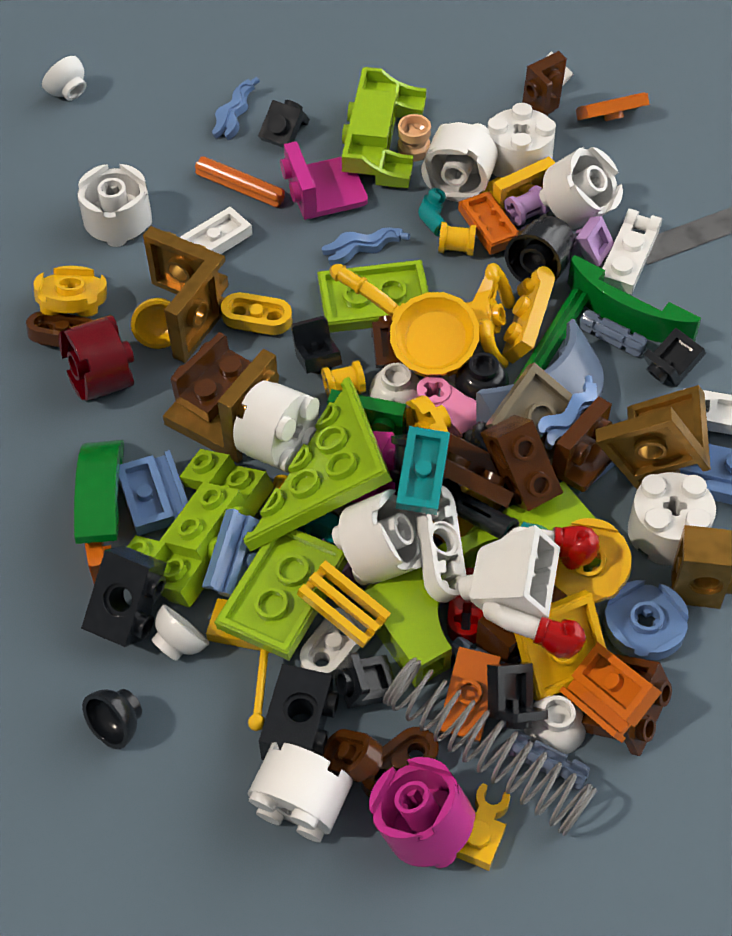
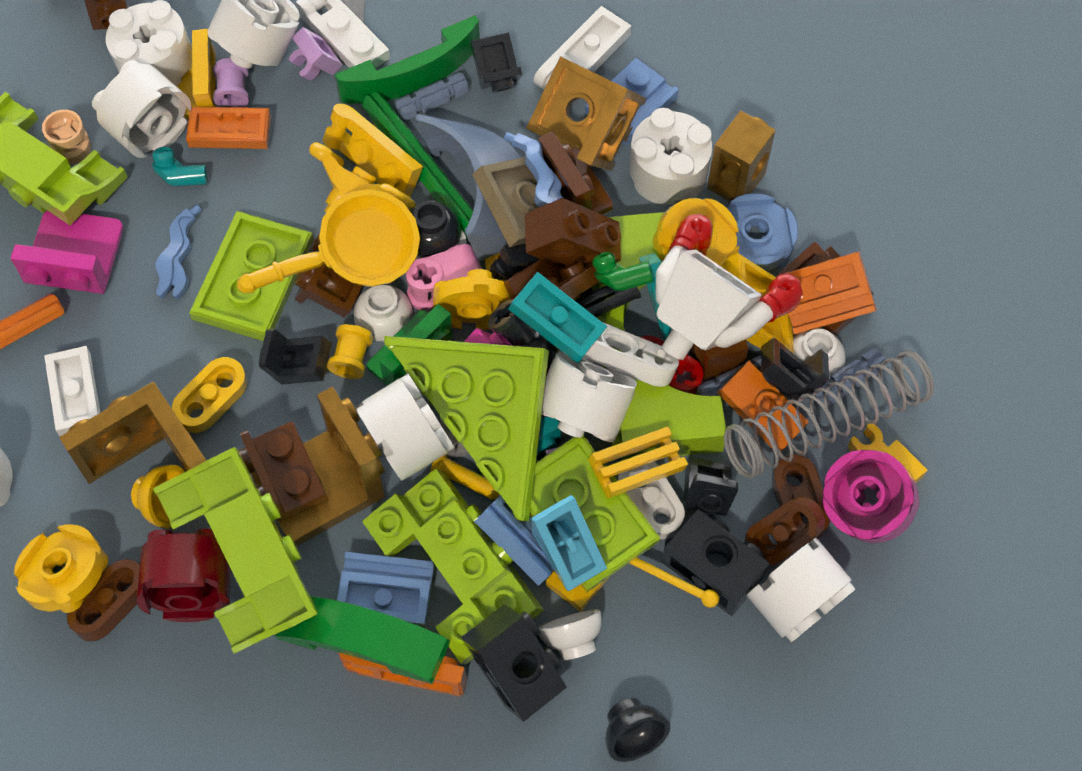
camera: 65 degrees left, 10 degrees up
yellow bush [438,222,476,256] -> none
black piece [505,214,576,282] -> none
none -> lime bracket [153,447,318,654]
none -> medium azure slope [531,495,607,591]
none -> green arm [592,252,654,291]

